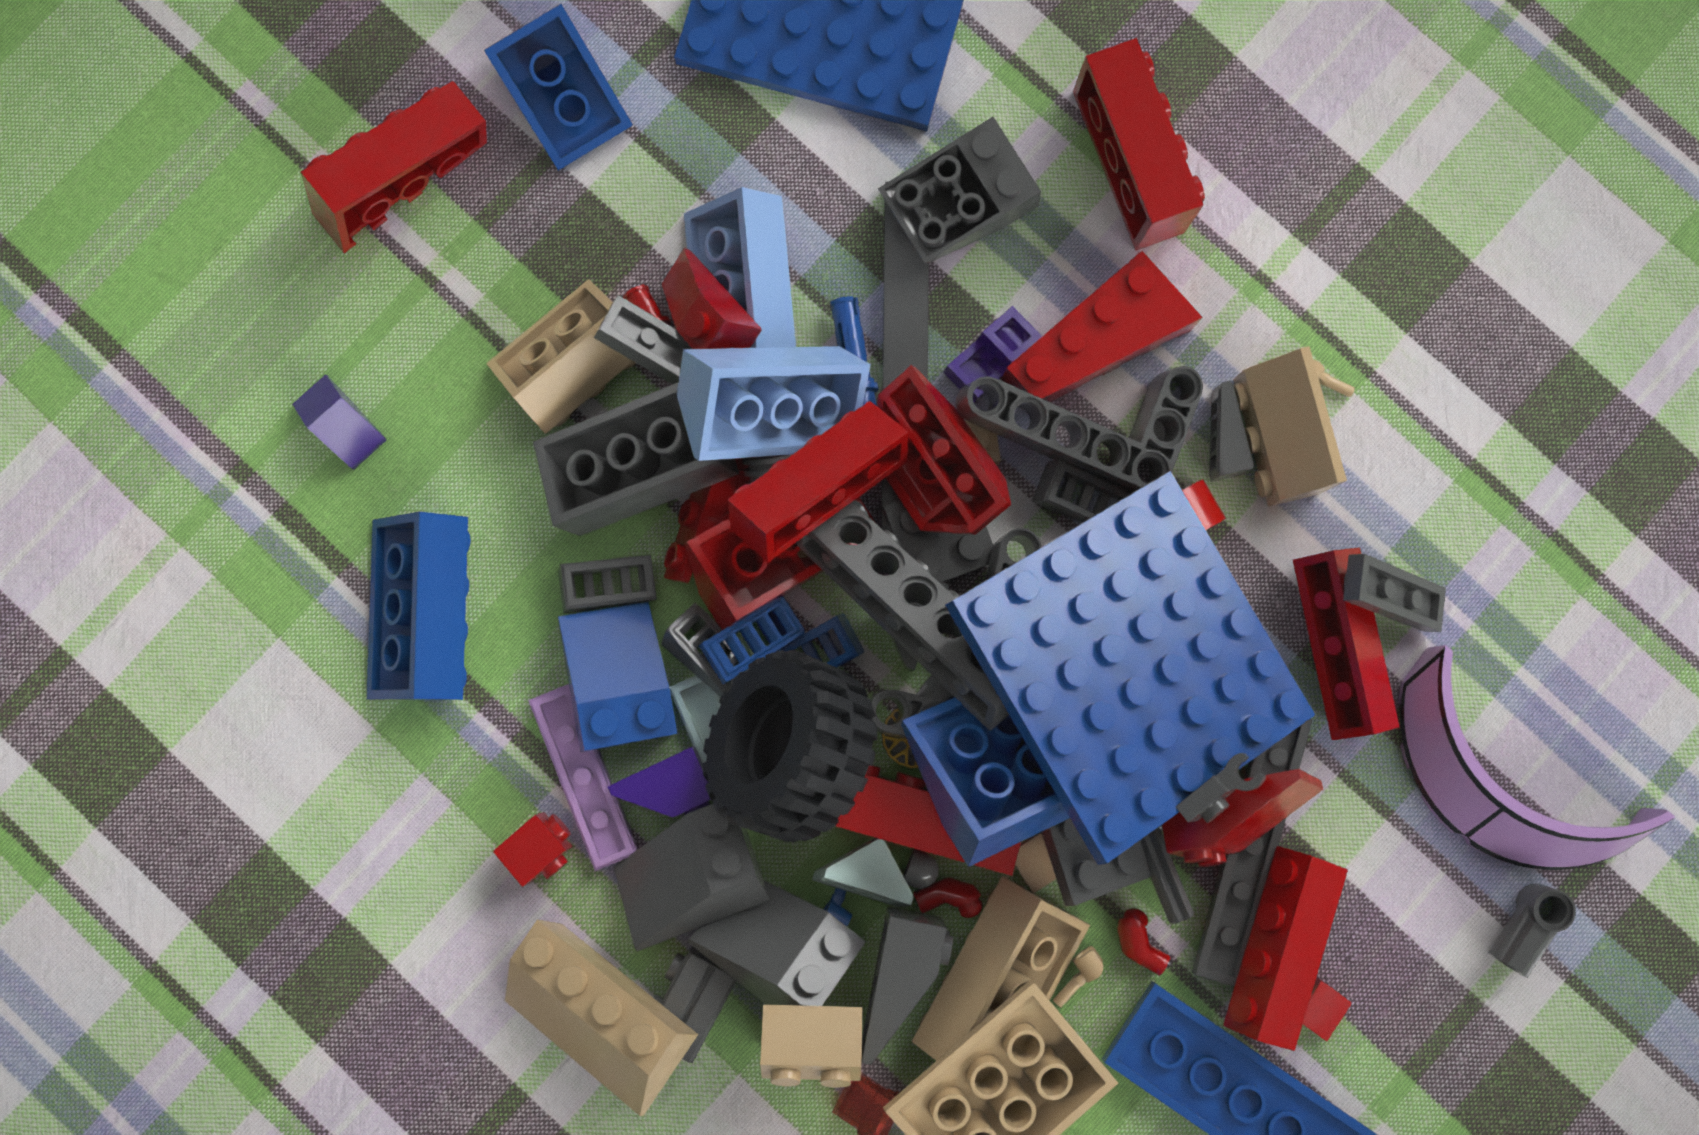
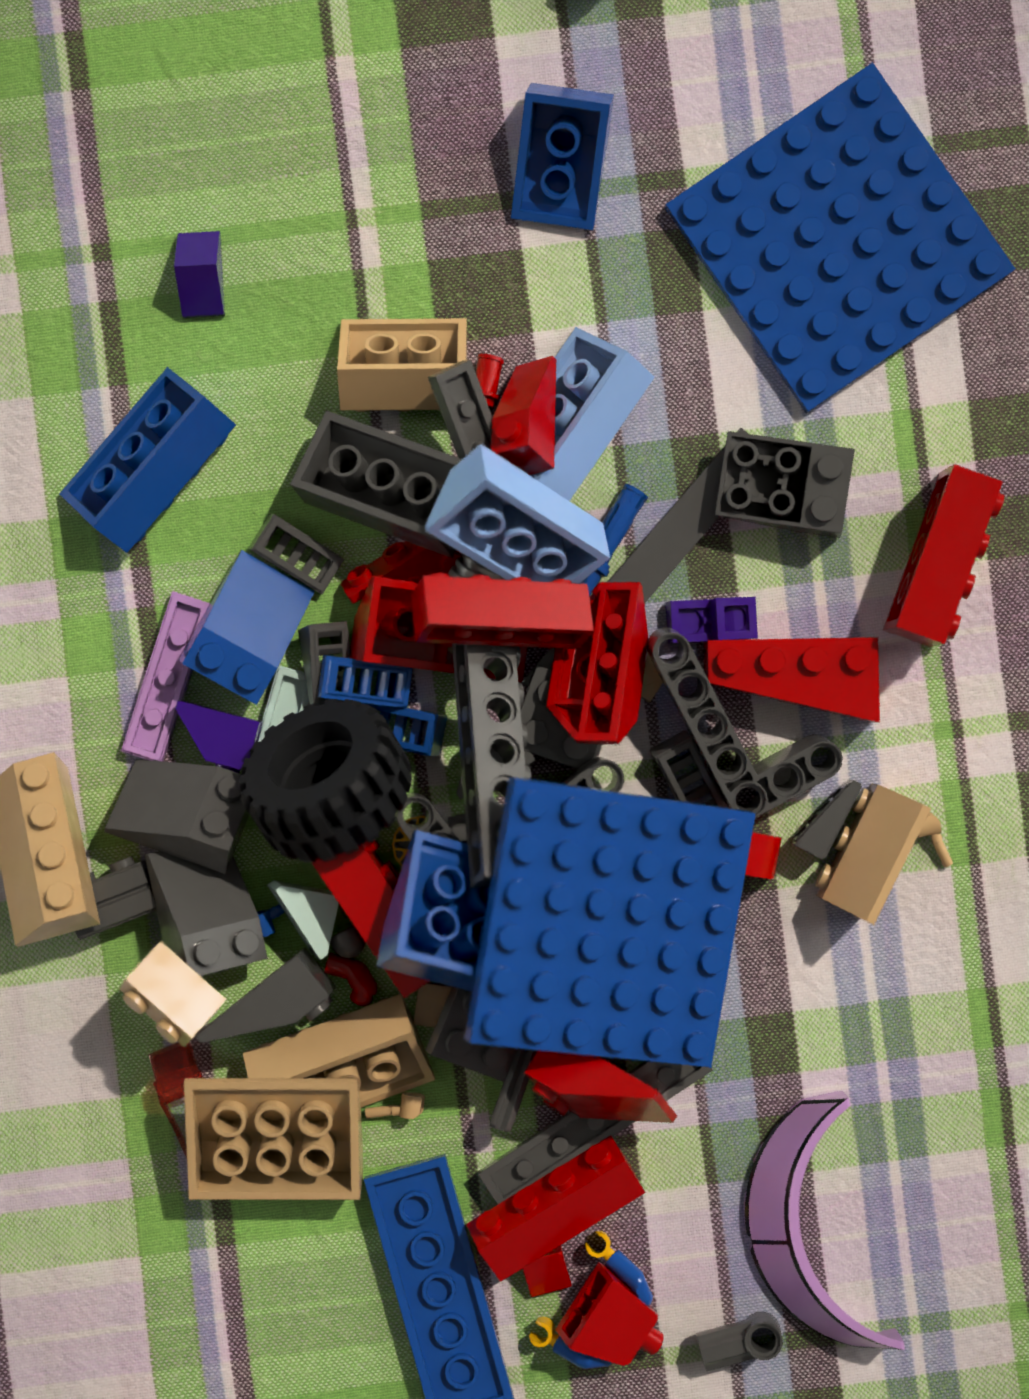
camera: 40 degrees right, 5 degrees up
red wedge [301,81,487,254] -> none
red brick [492,812,573,887] -> none
red arm [1117,908,1170,976] -> none
dark grey plate [1176,753,1266,823] -> none
red brick [1293,547,1399,740] -> none
dark grey plate [1343,554,1446,632] -> none
none -> red torso [529,1230,664,1369]

